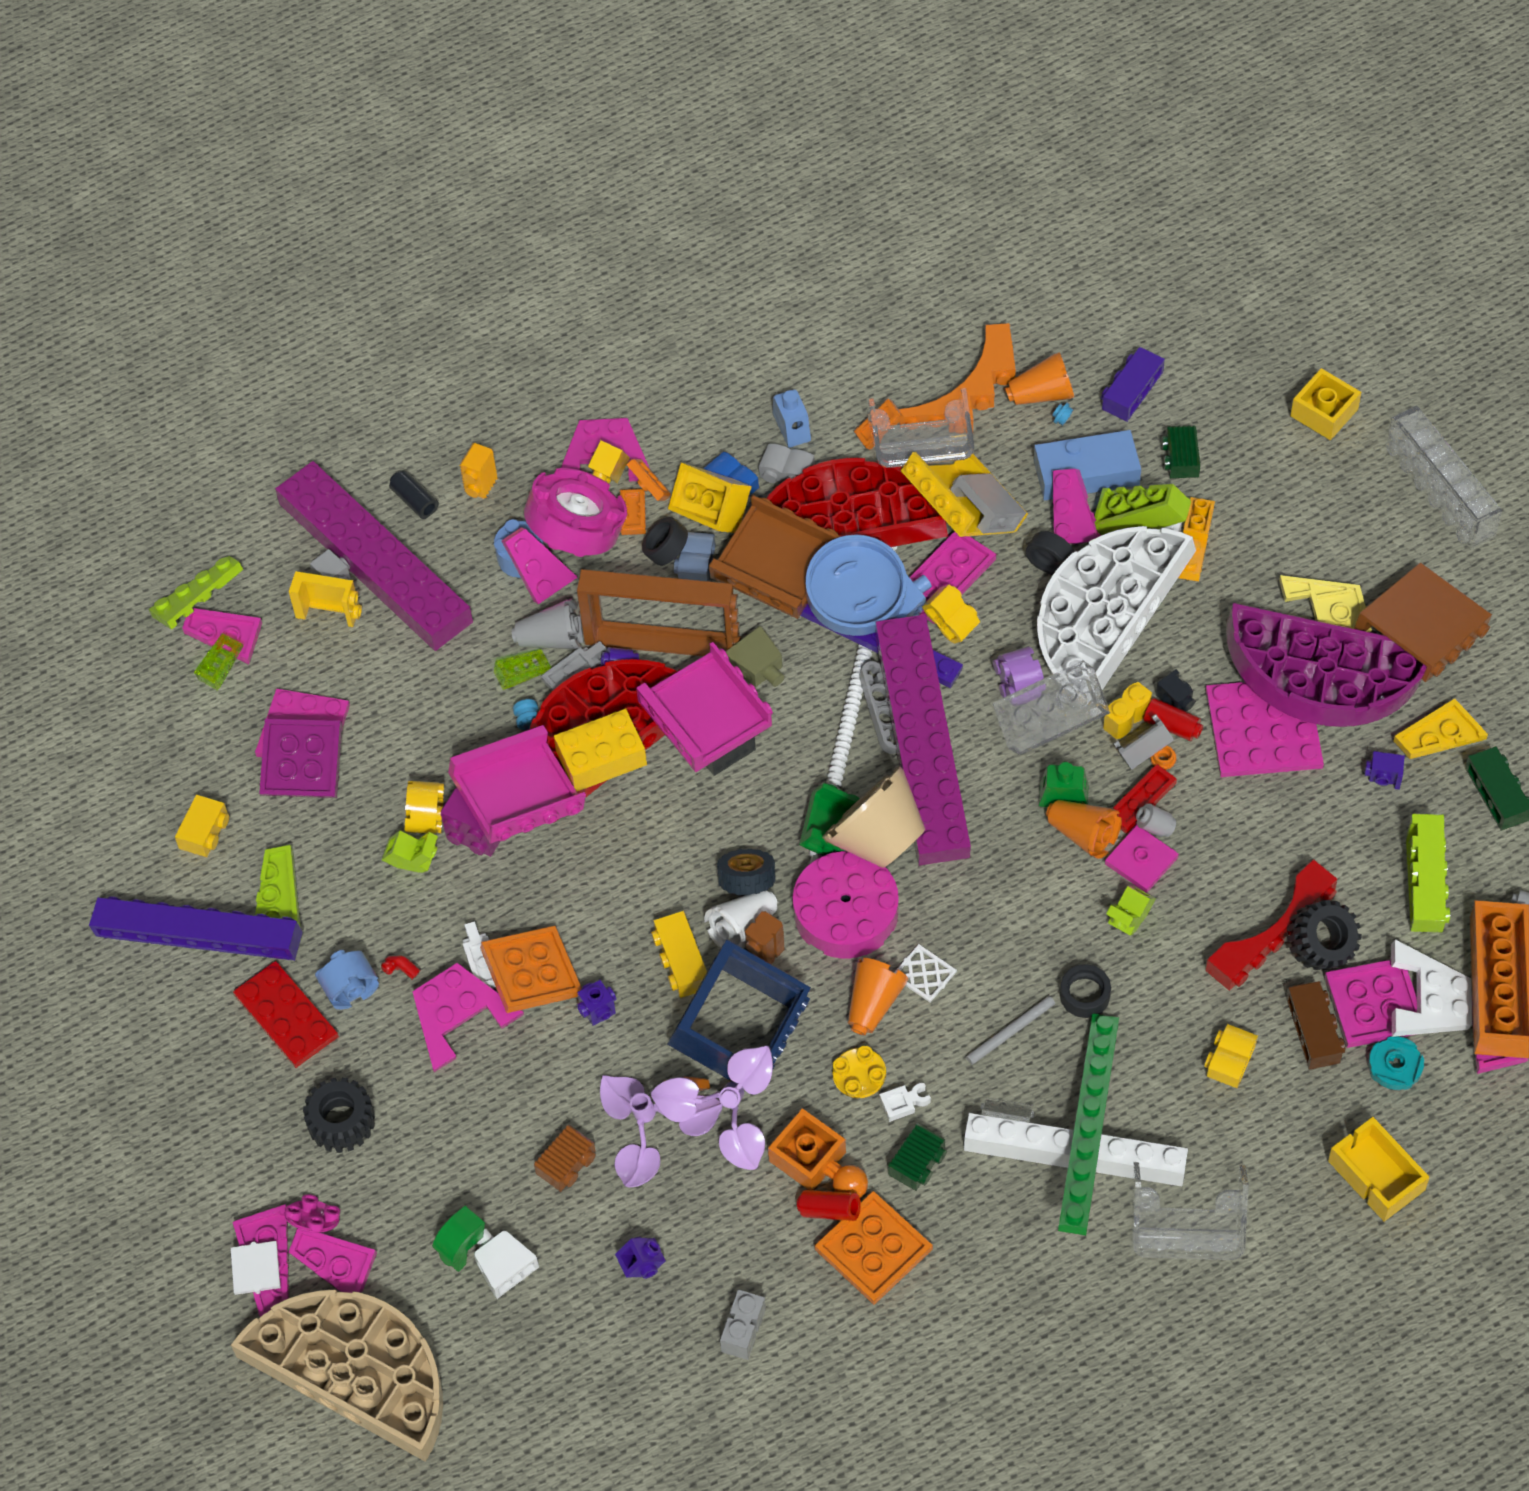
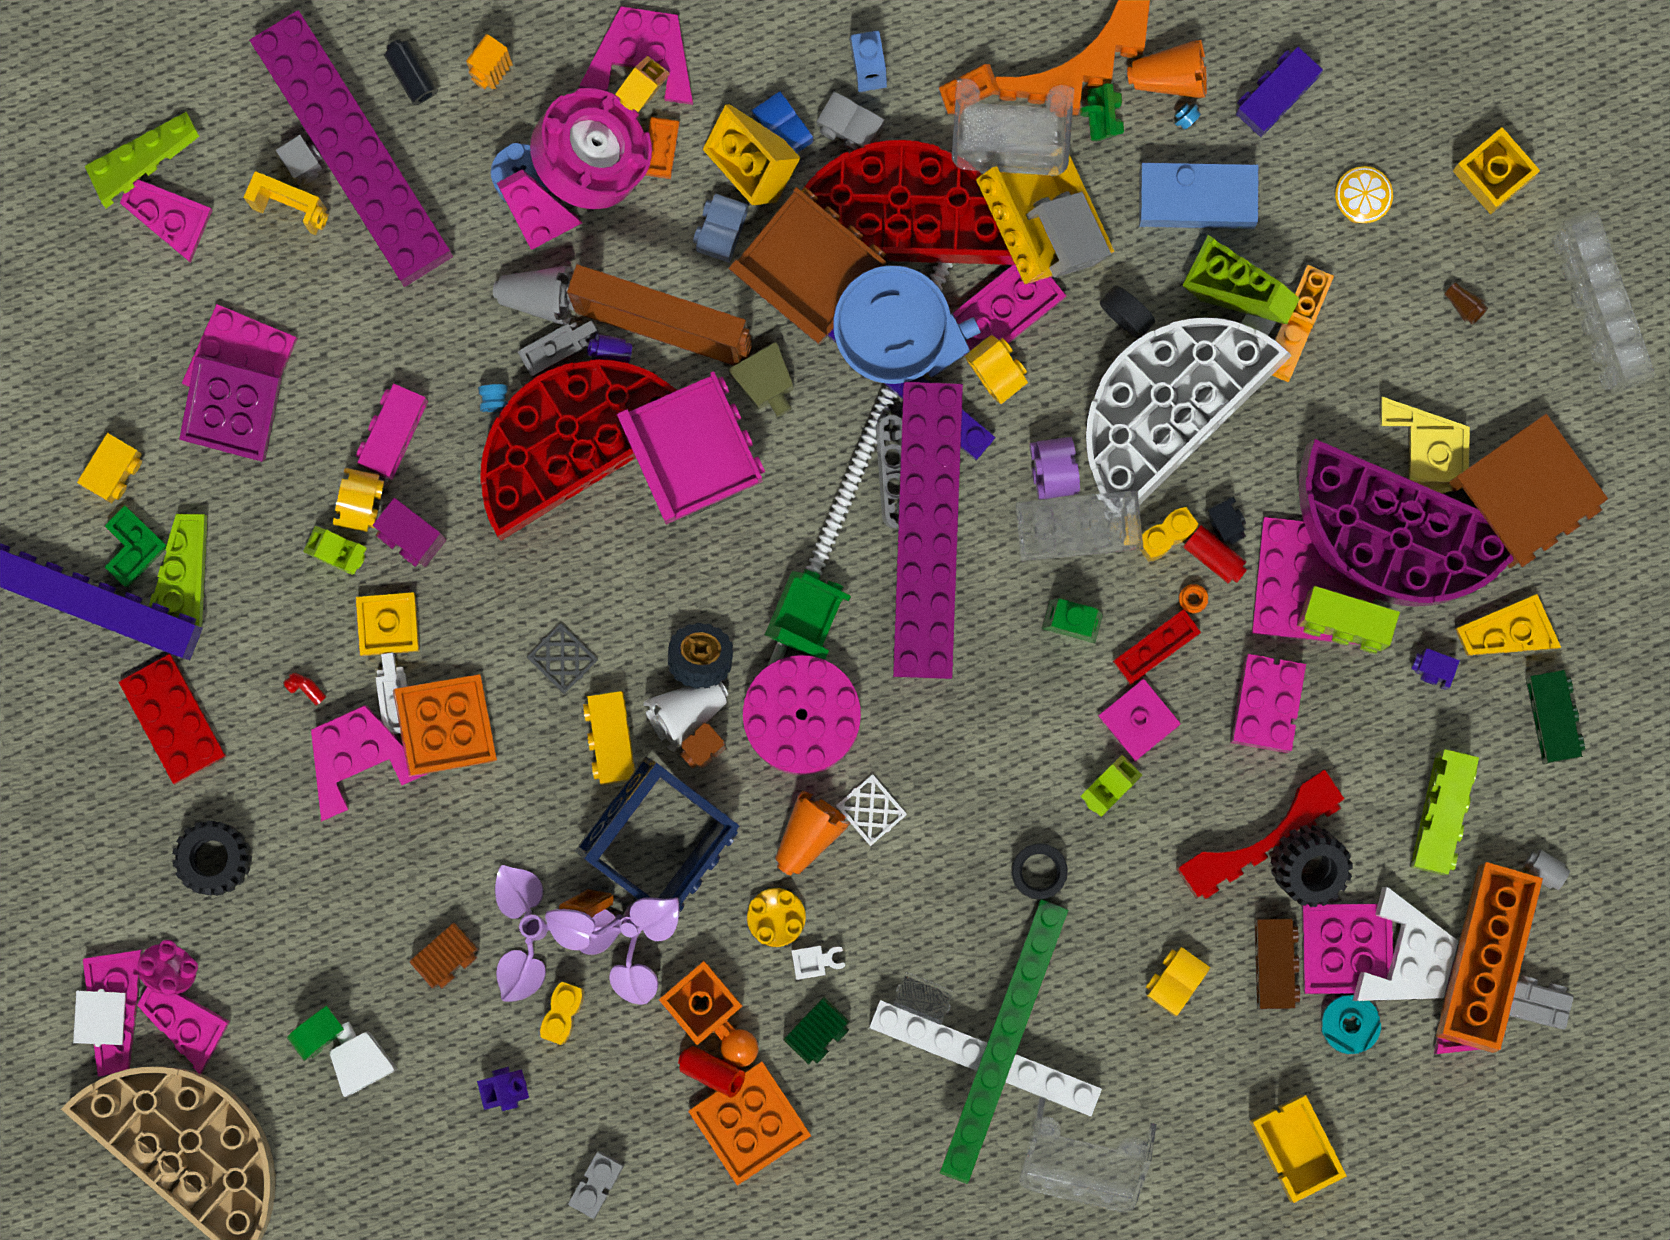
camera: 10 degrees right, 25 degrees up
clear neon green slope [194,633,243,691] -> none
medium blue brick [315,950,379,1010] -> none
dark pink panel [448,725,586,844] -> none
clear neon green slope [494,649,551,690] -> none
yellow brick [554,709,647,792] -> none
dark purple brick [576,980,617,1026] -> none
orange plate [627,459,671,501] -> none
black tyre [642,517,688,566] -> none
tan cone [822,766,925,868] -> none
light grey bar [966,996,1055,1065] -> none
orange cone [1046,800,1122,859] -> none
dark pink wing [1053,469,1101,544] -> none
light grey hinge [1114,714,1174,769] -> none
light grey brick [1136,804,1176,837] -> none
dark green brick [1162,425,1201,479] -> none
none -> green plate [105,505,167,588]
none -> dark pink brick [356,383,428,480]
none -> yellow plate [356,592,420,656]
none -> dark grey window [527,623,598,694]
none -> yellow brick [540,982,584,1045]
none -> green hips [1080,83,1124,141]
none -> dark pink piece [1230,654,1306,753]
none -> lime brick [1297,586,1400,654]
none -> dish [1335,166,1393,223]
none -> reddish brown cone [1444,282,1488,325]

